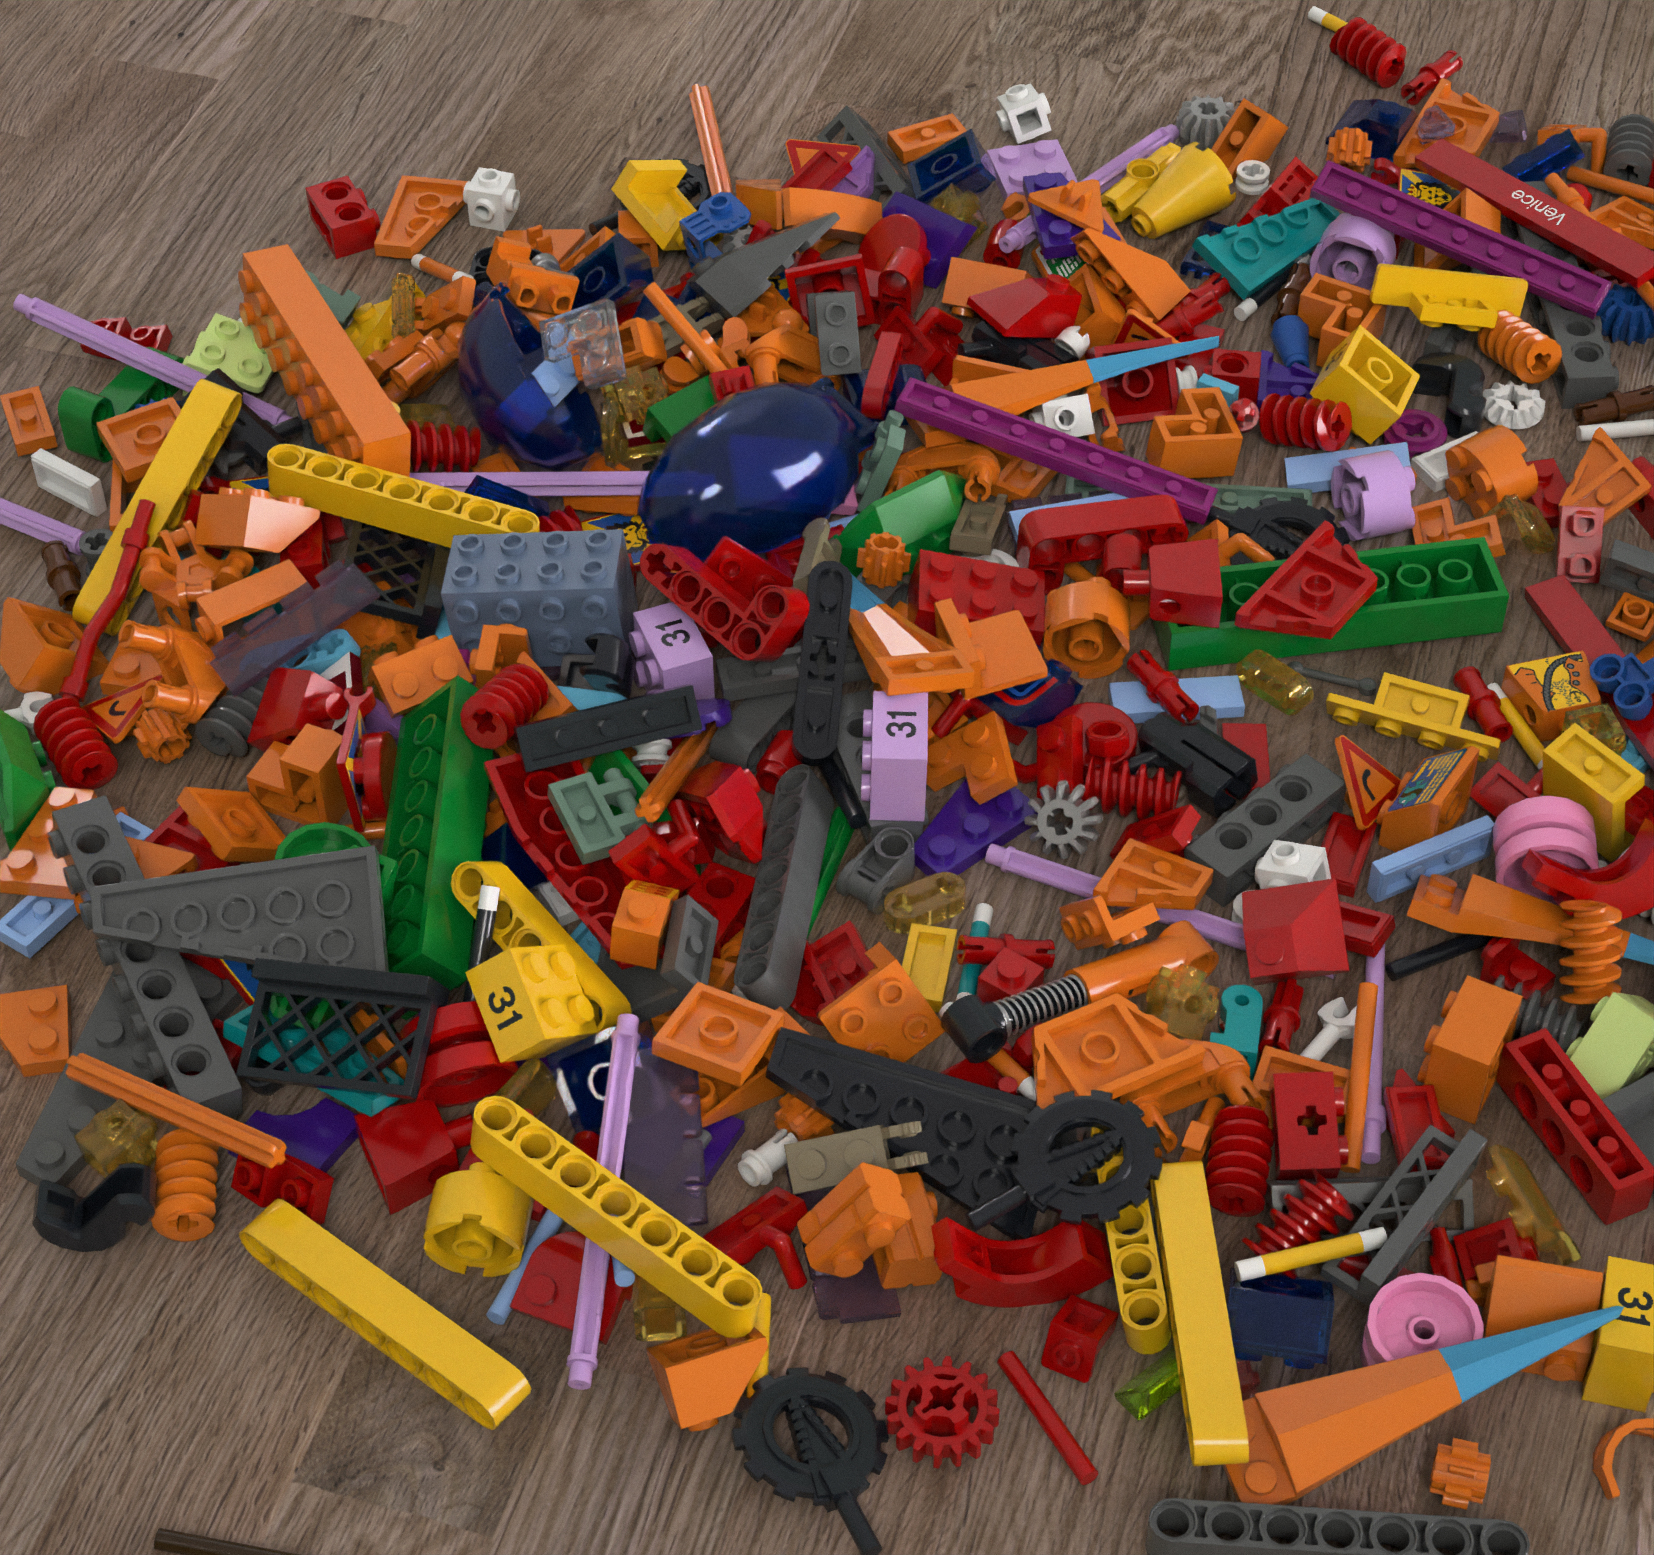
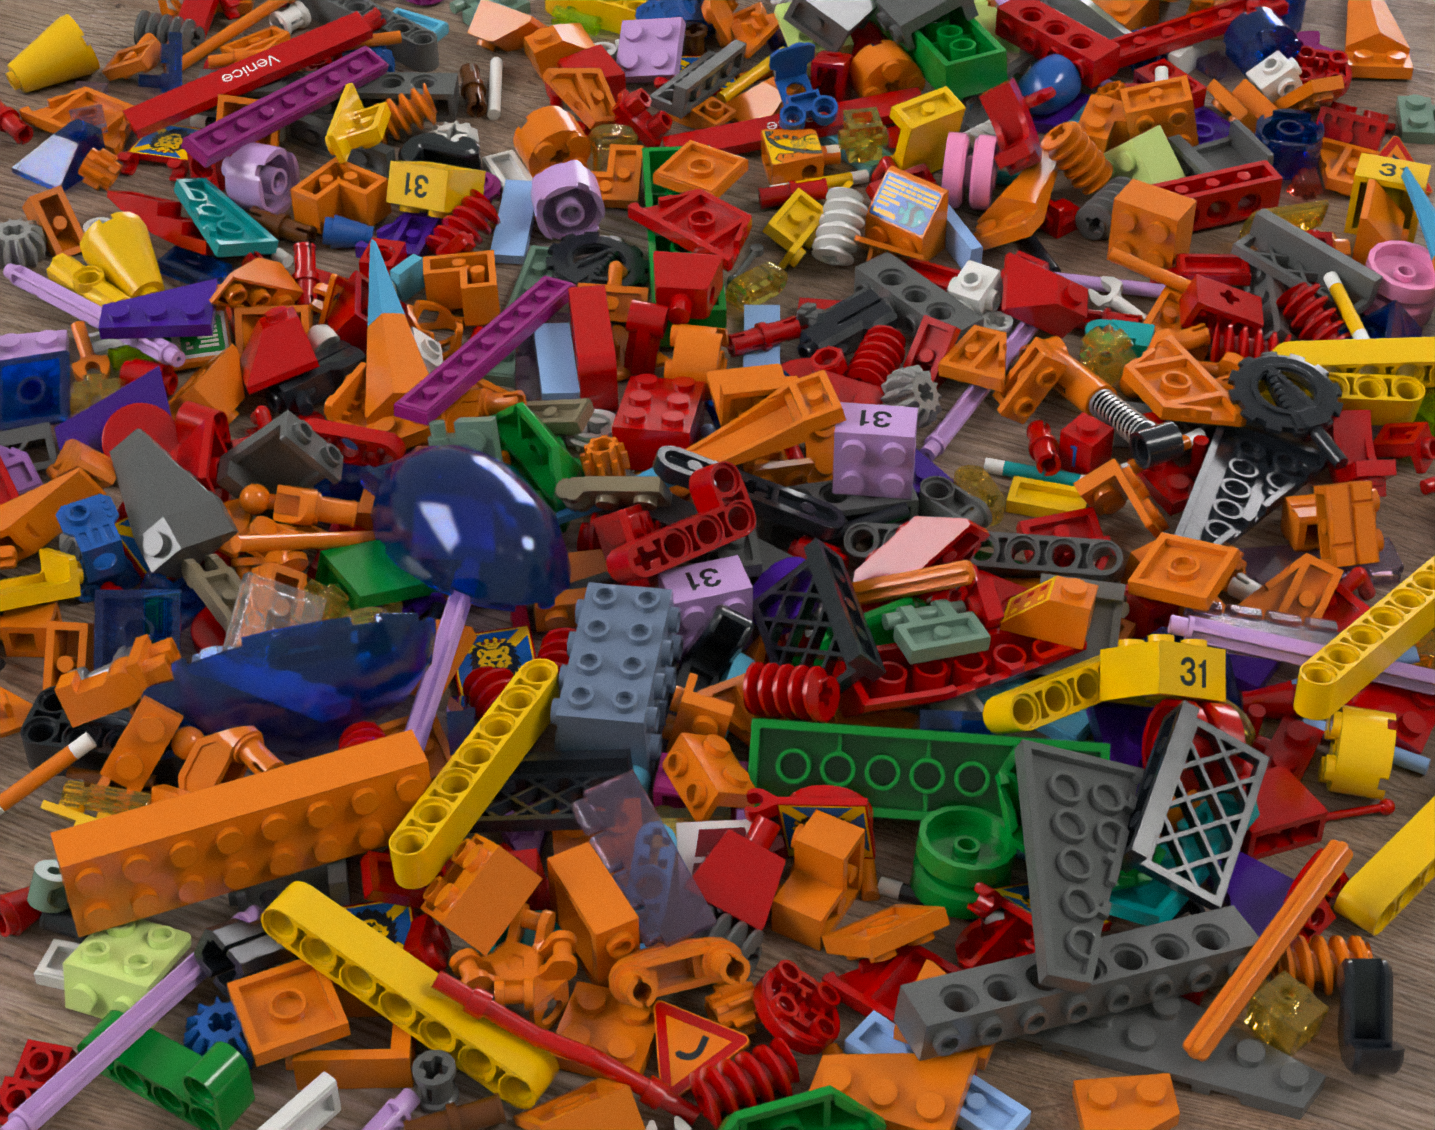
camera: 85 degrees left, 5 degrees down
black bar [463,885,500,1002] -> none
red tile [708,365,759,416] -> none
dark tan hinge [784,1121,929,1194] -> none
orange piece [1028,179,1104,233] -> none
none -> yellow cone [5,14,100,93]
none -> orange helmet [407,300,465,339]
none -> orange plate [653,140,748,198]
none -> red tile [753,959,841,1055]
none -> white piece [811,187,868,266]
none -> orange wing [1234,553,1344,642]
none -> red hinge [1326,798,1395,822]

